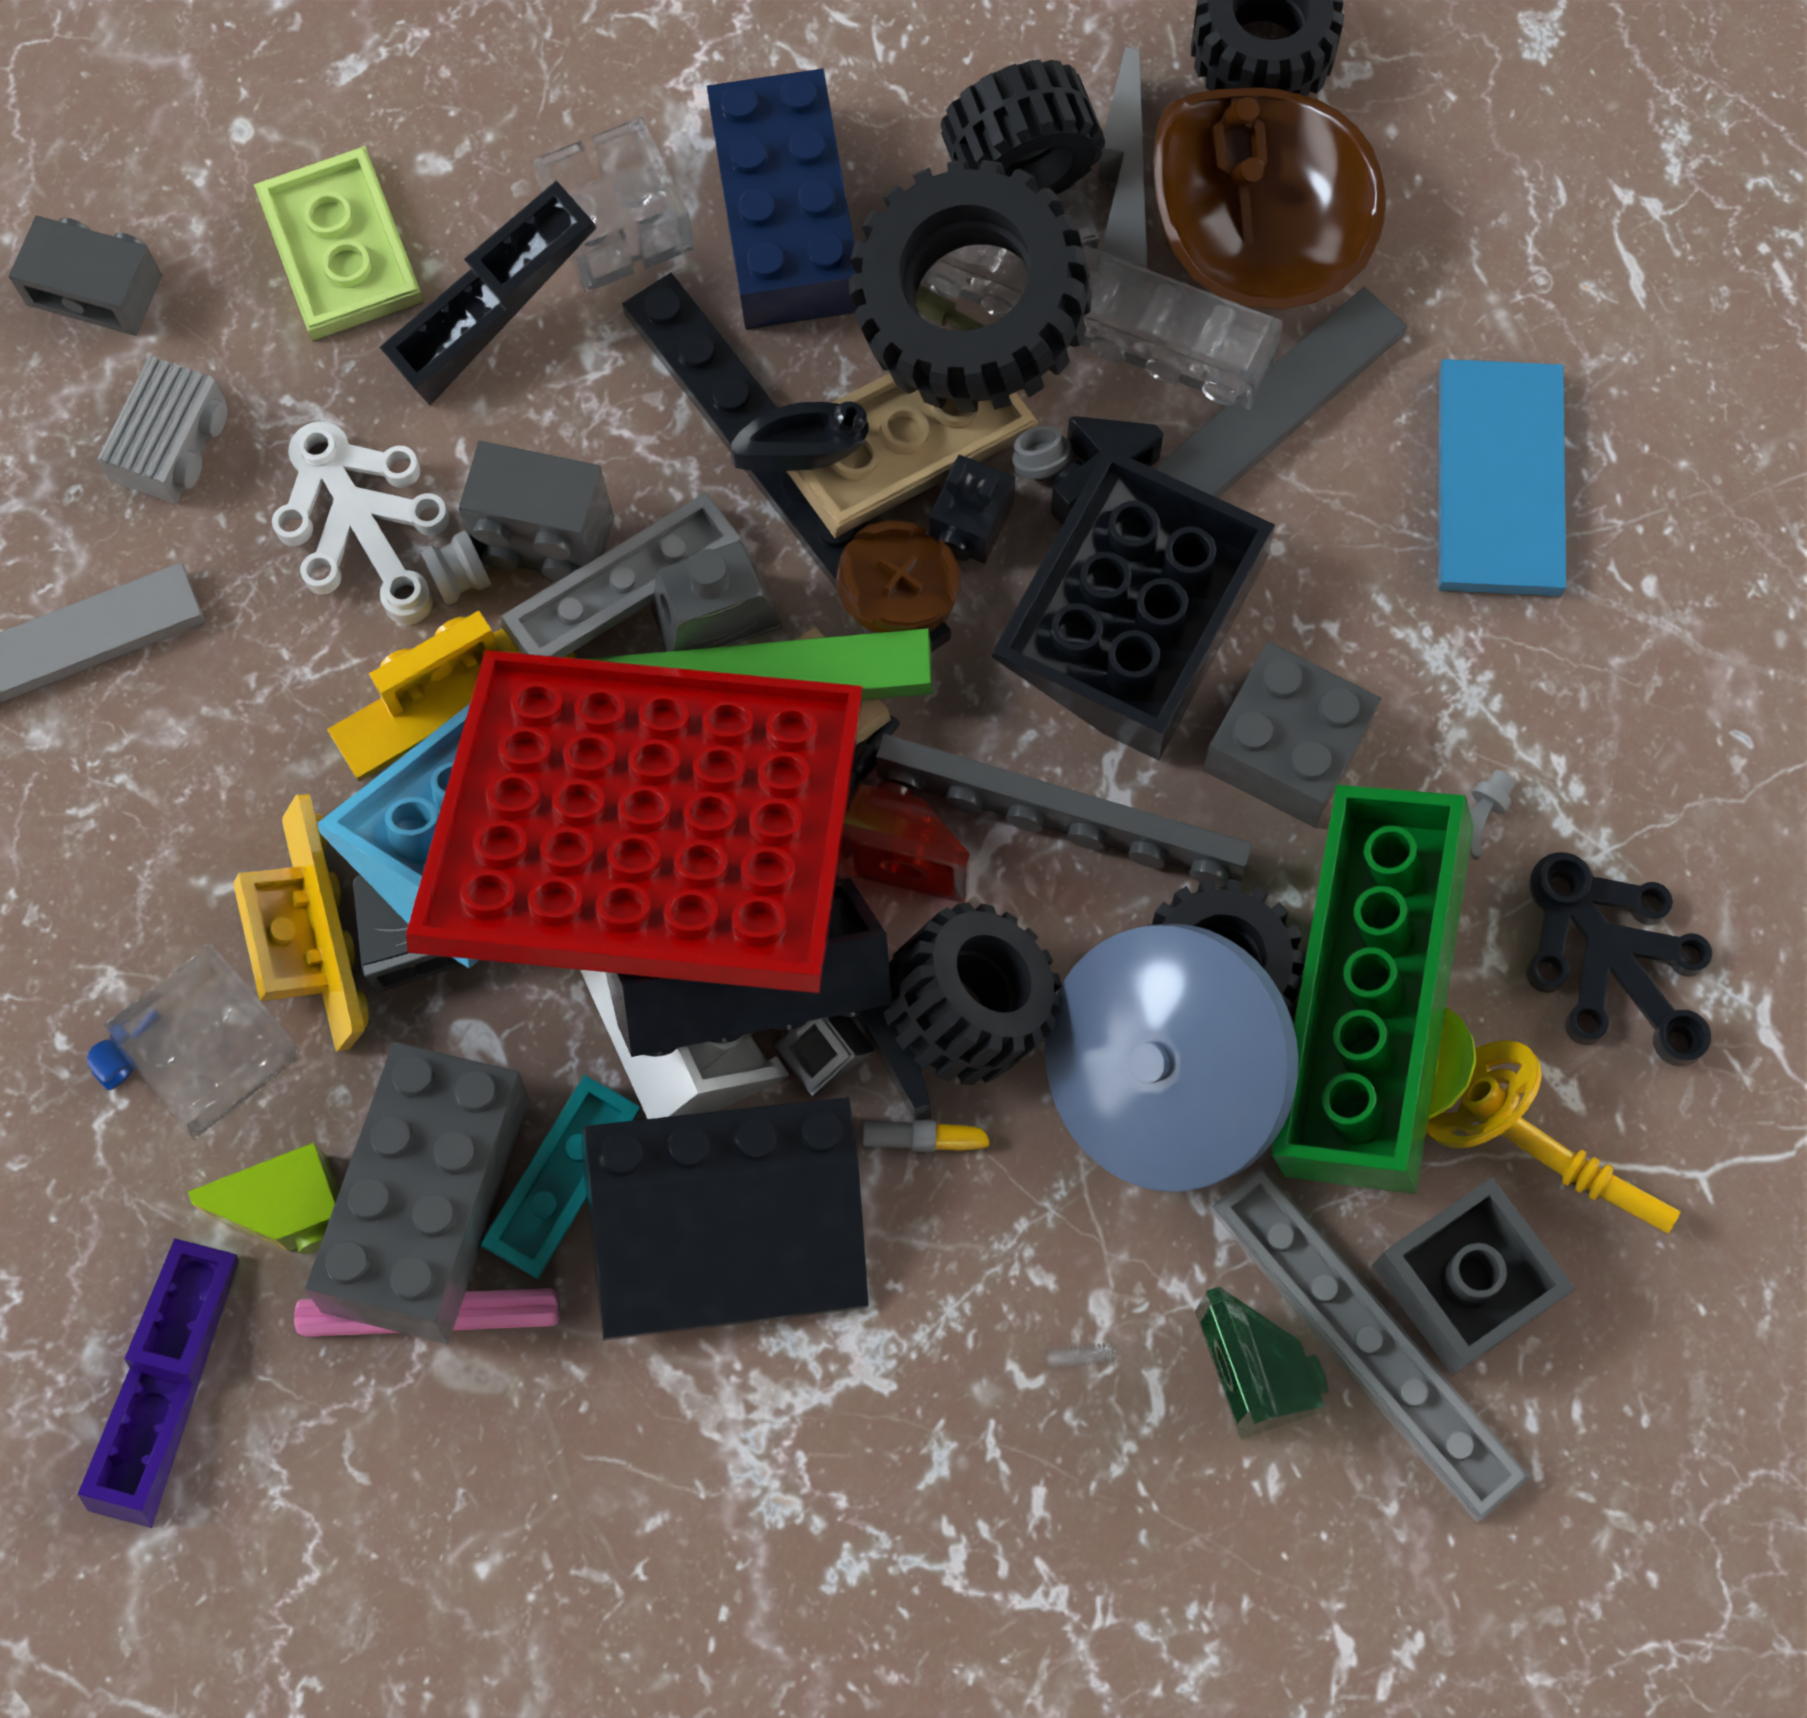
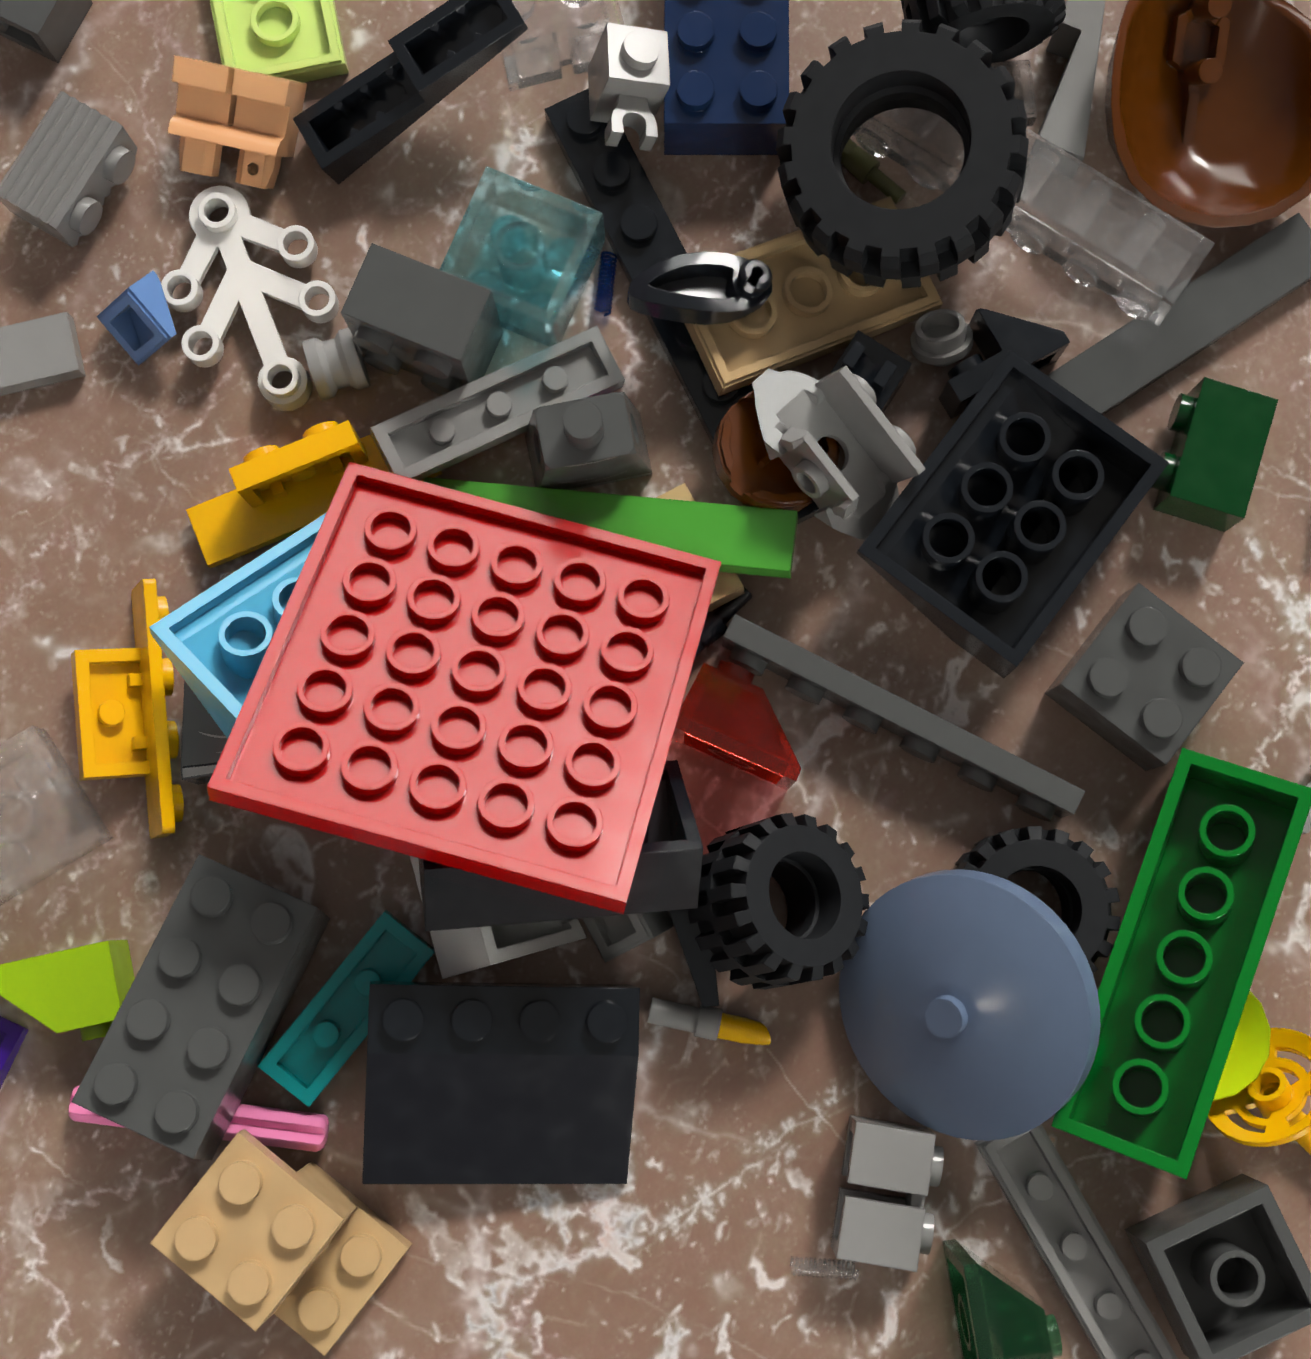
camera: 10 degrees right, 10 degrees up
none -> medium blue slope [97,270,177,366]
none -> tan bracket [150,1129,412,1356]
none -> light nougat hips [168,55,307,189]
none -> clear light blue brick [439,166,605,347]
none -> light grey brick [588,22,670,151]
none -> clear blue leg [594,251,618,316]
none -> light grey piece [752,366,926,540]
none -> light grey piece [831,1115,944,1272]
none -> dark green piece [1151,377,1278,532]

